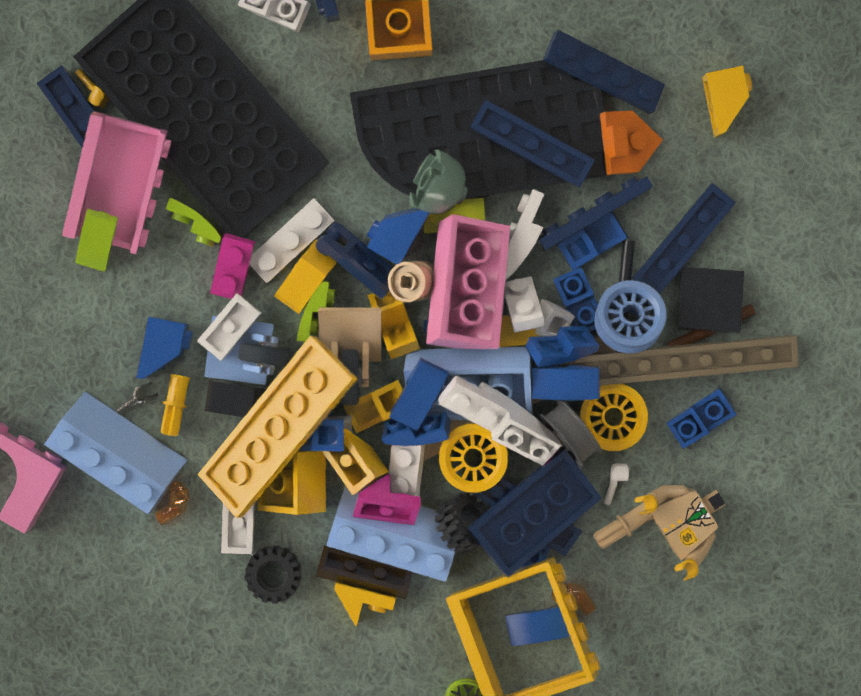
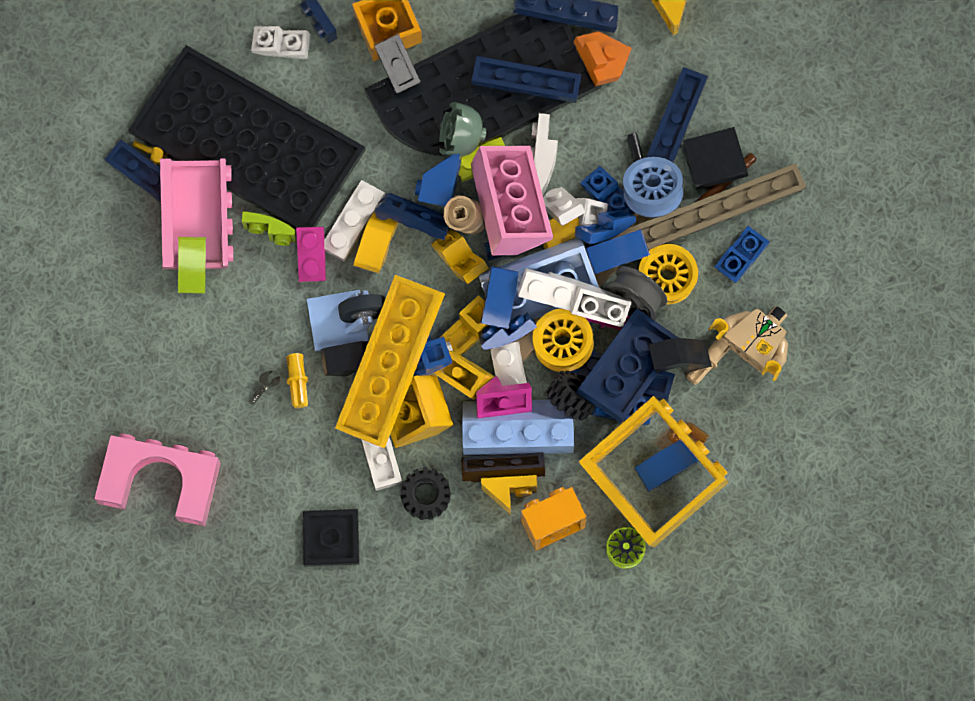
camera: 10 degrees left, 15 degrees down
light blue slope [44,392,187,514] -> none
blue slope [136,317,193,379] -> none
clear orange arm [154,481,190,525] -> none
white plate [197,293,262,361] -> none
lime slope [296,281,335,342] -> none
tan plate [318,308,381,405] -> none
dark blue plate [538,175,653,251] -> none
blue slope [557,211,628,270] -> none
white hand [603,463,629,505] -> none
none -> black tile [303,509,360,567]
none -> plate [373,33,420,93]
none -> light orange brick [521,487,587,551]
none -> black slope [648,338,712,373]

